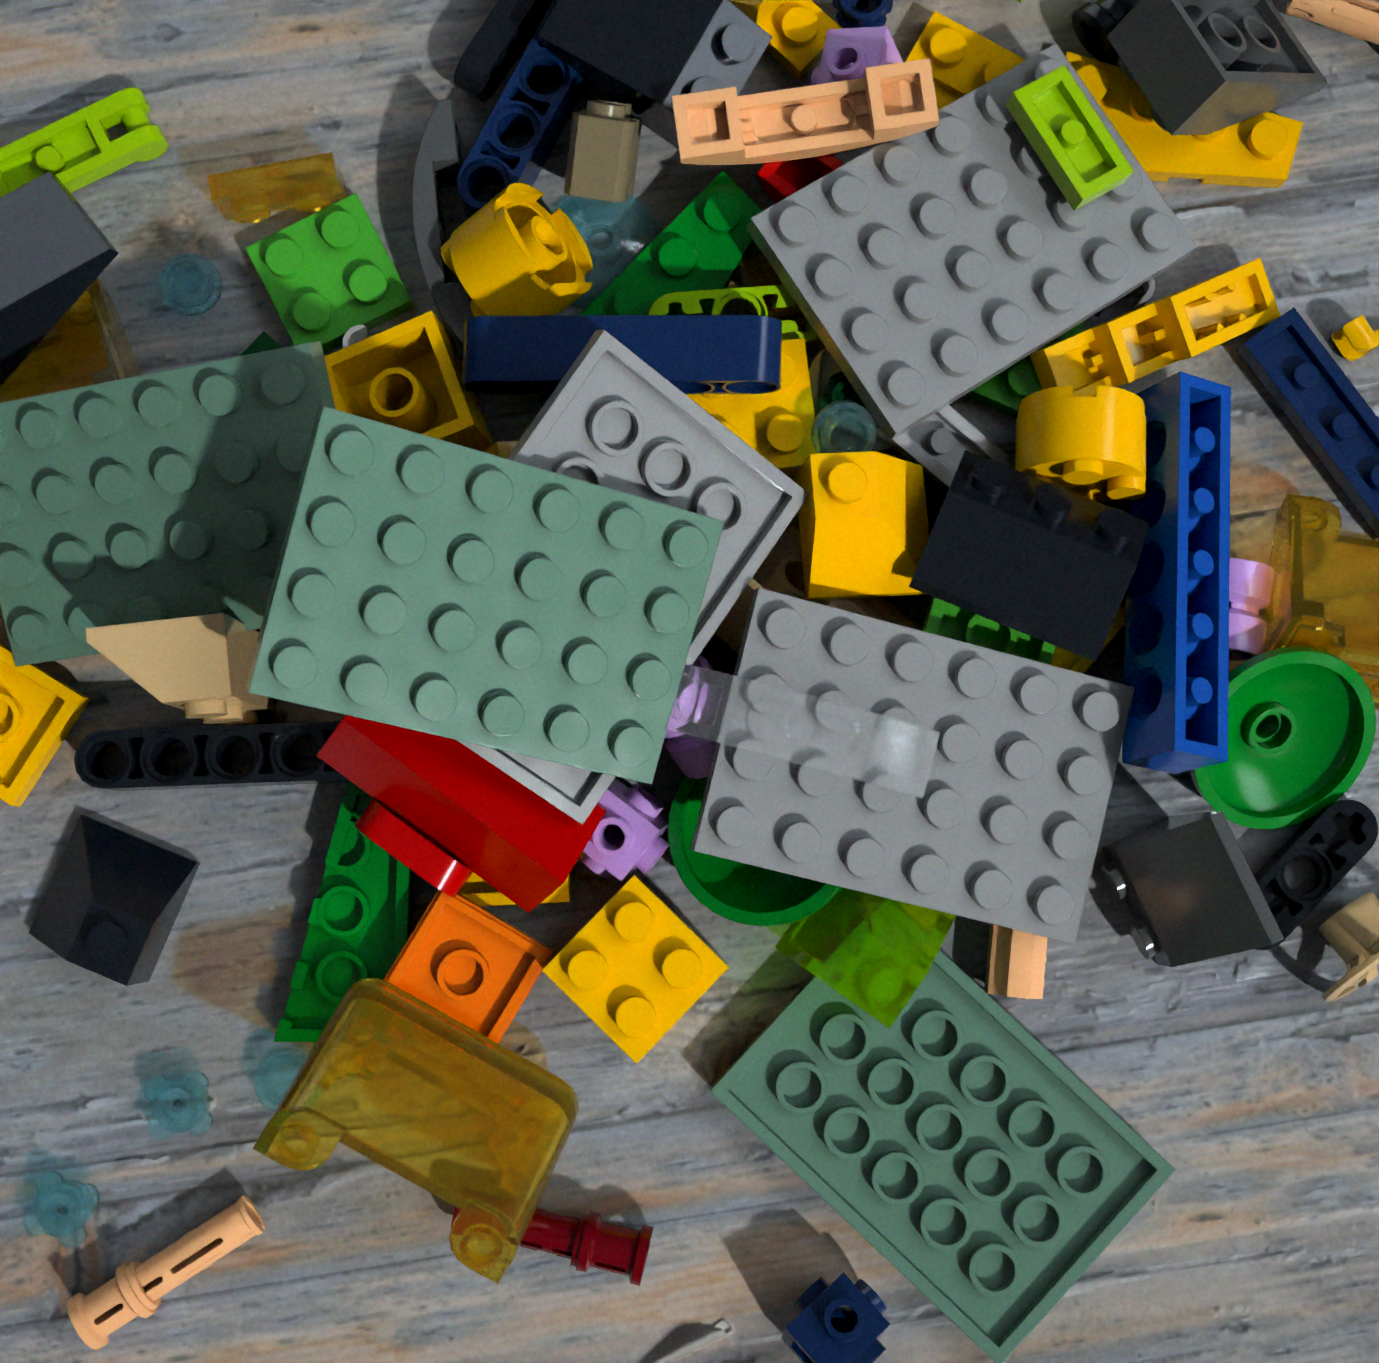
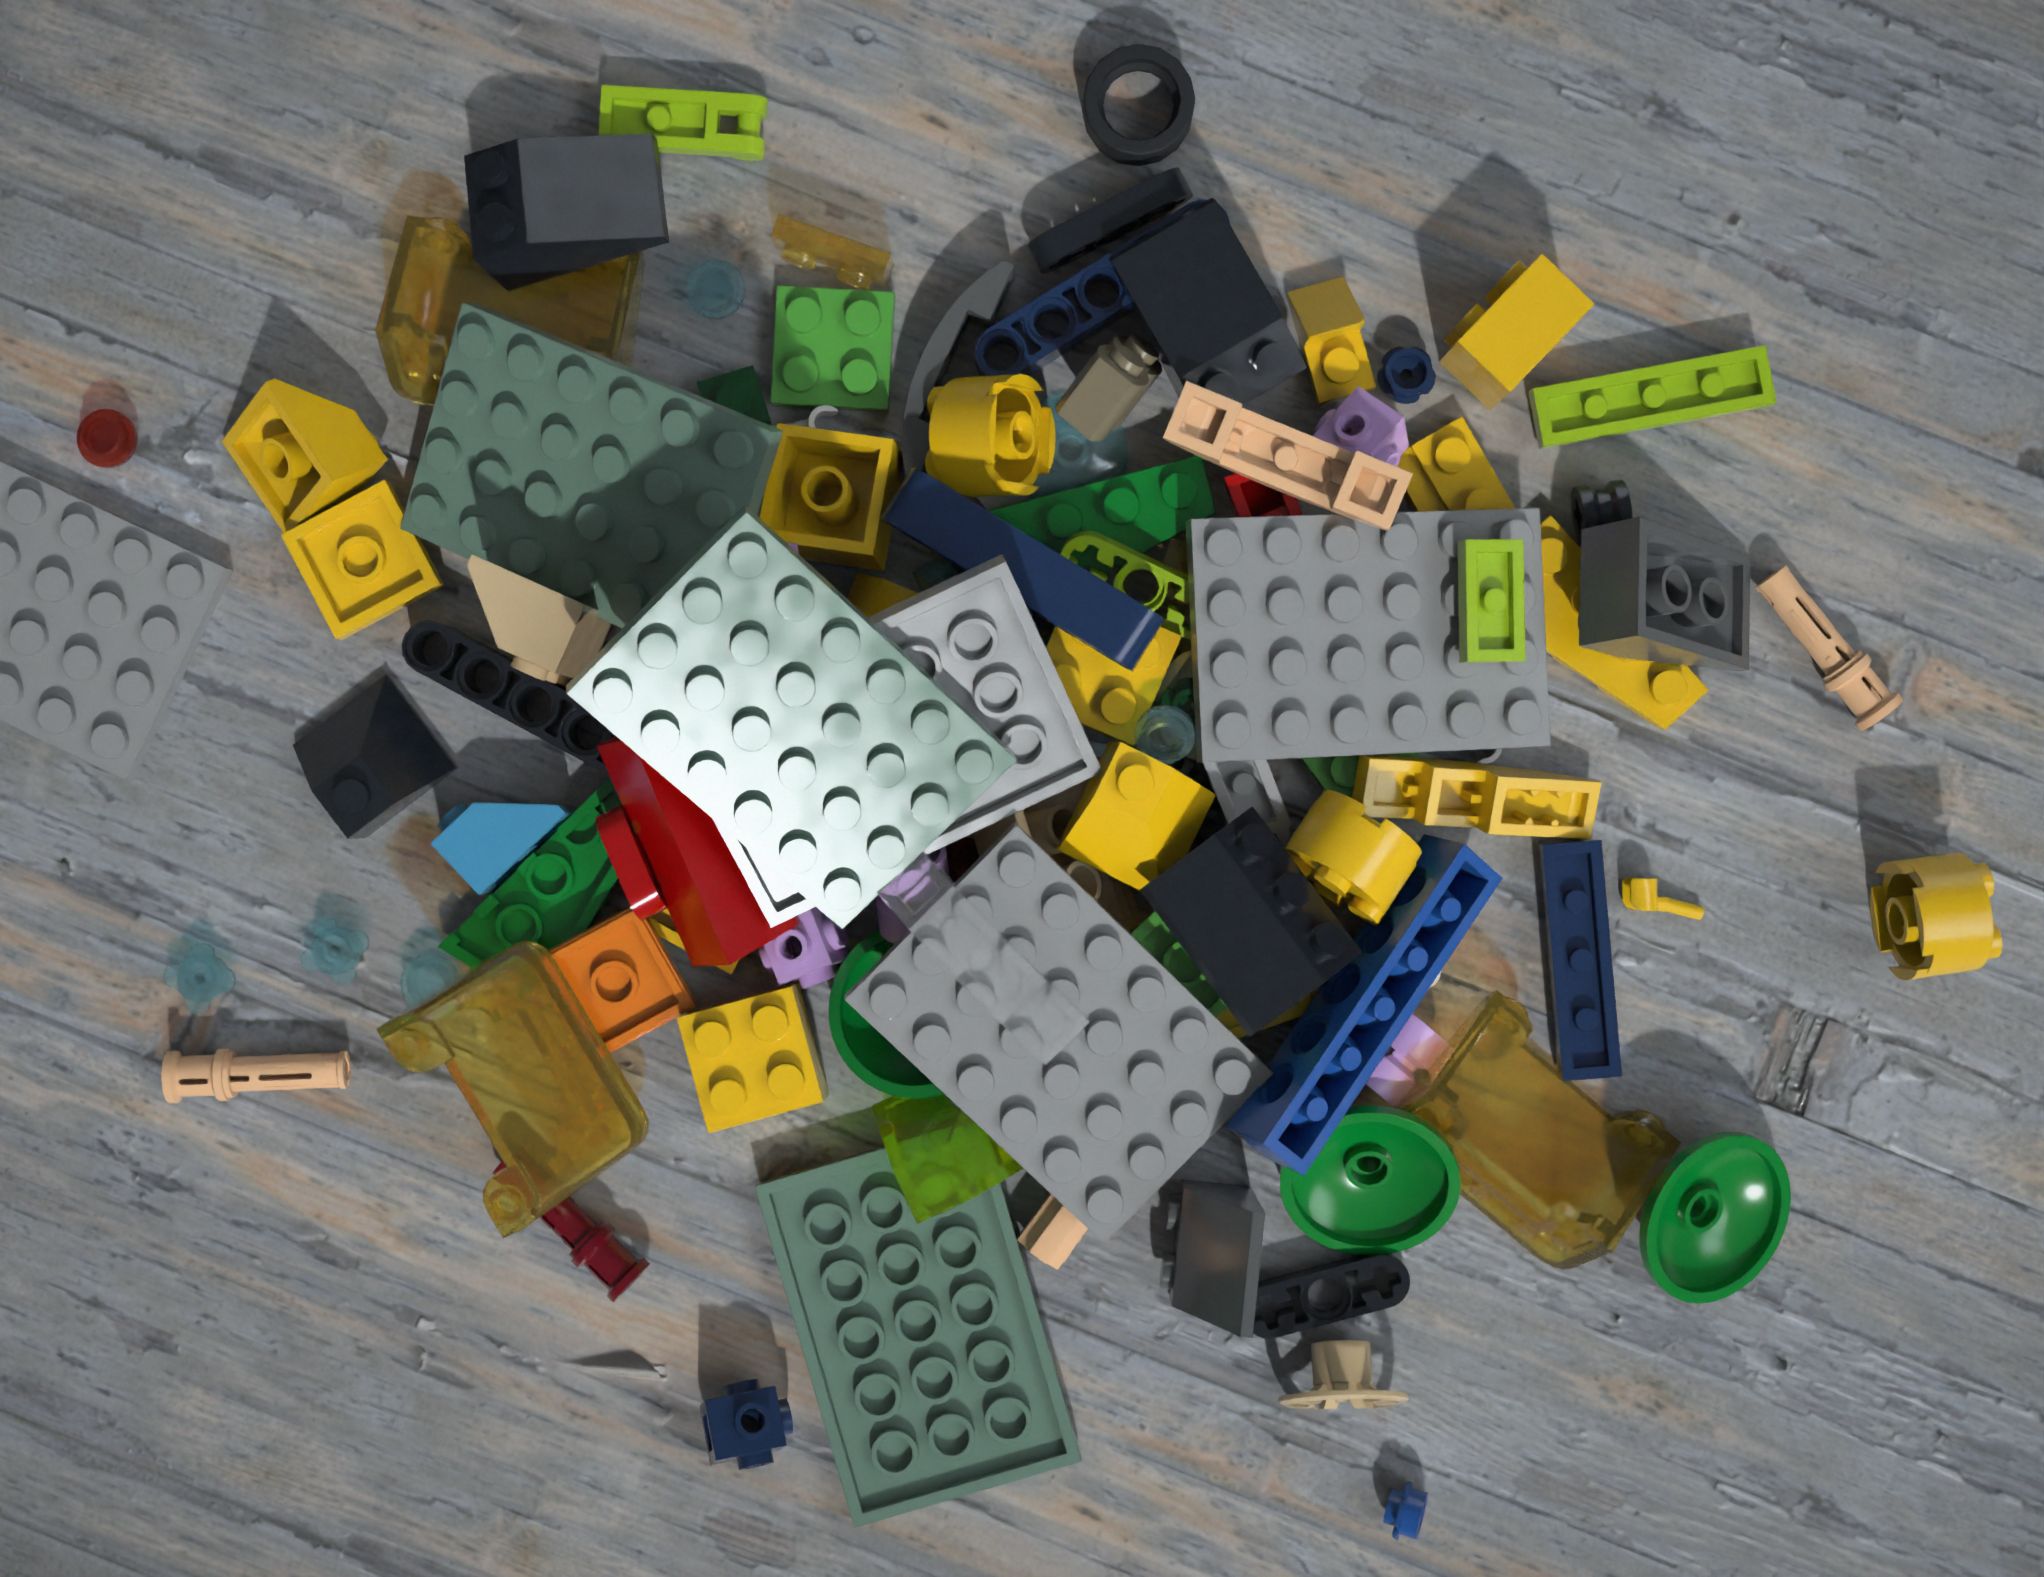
camera: 35 degrees right, 5 degrees up
none -> dark azure slope [430,802,575,895]

